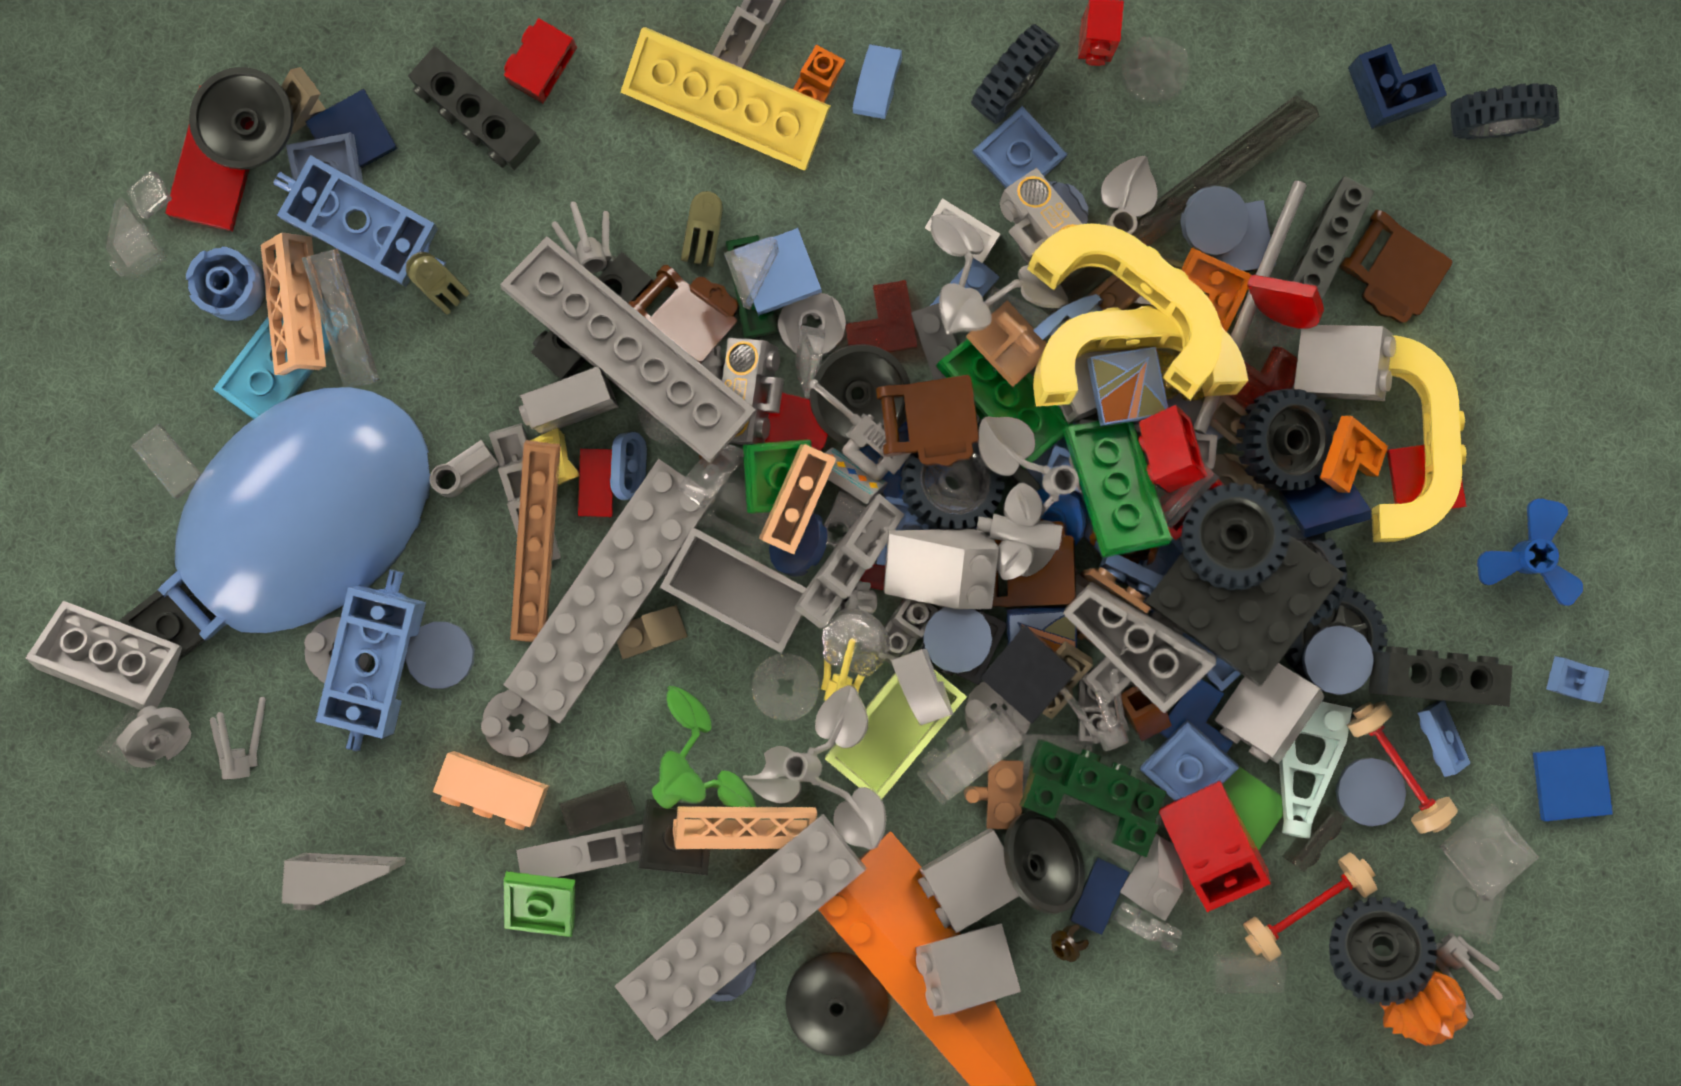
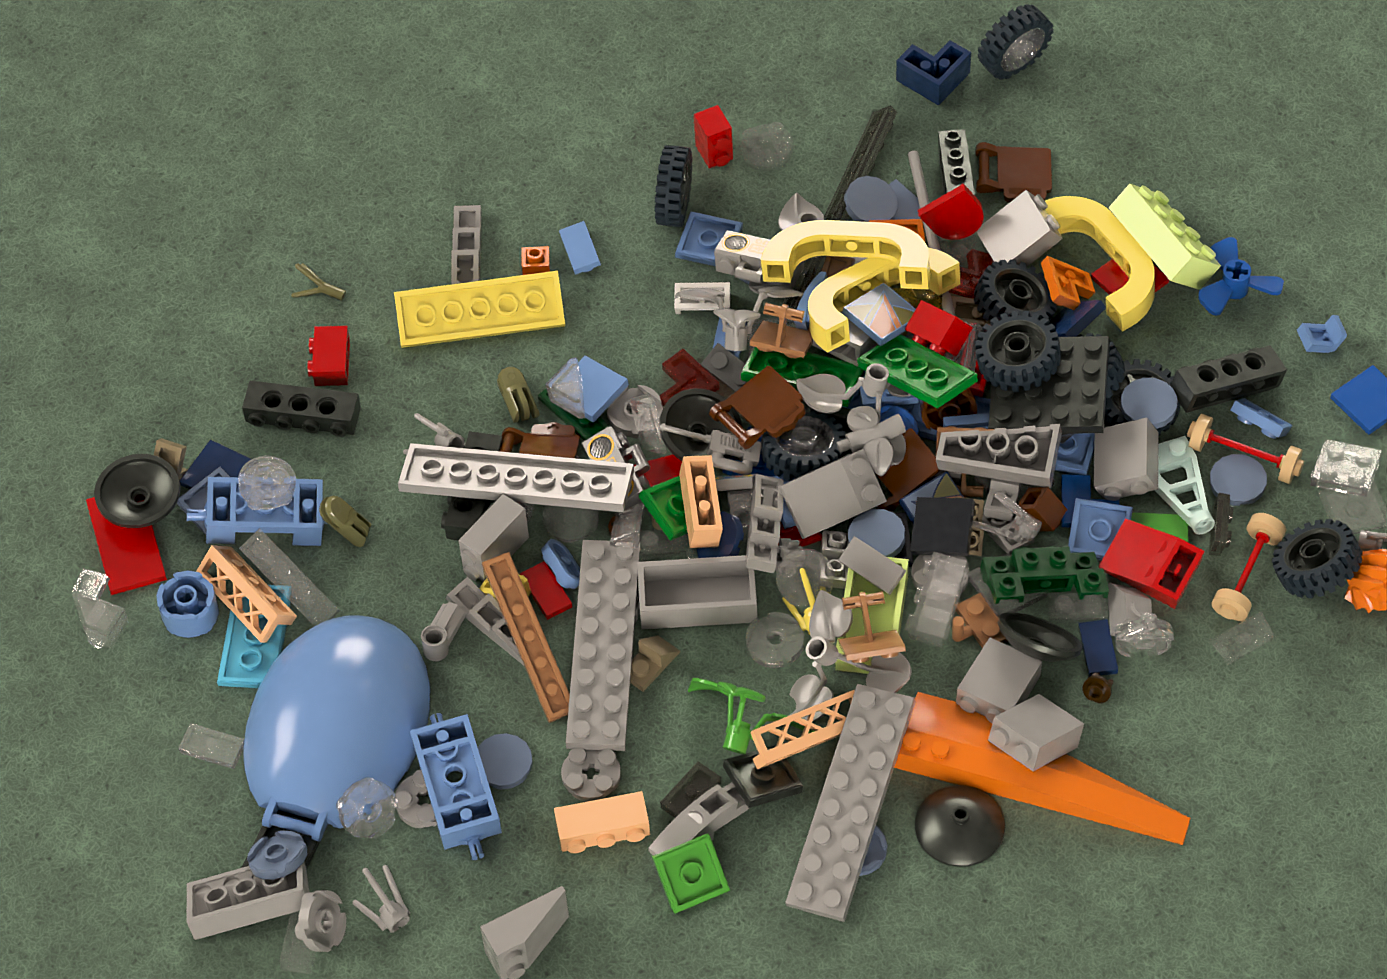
camera: 30 degrees left, 30 degrees down
none -> clear tile [238,456,296,510]
none -> sand blue tile [247,831,307,880]
none -> clear plate [336,777,398,839]
none -> medium nougat plate [838,591,906,663]
none -> yellowish green piece [1109,184,1221,290]

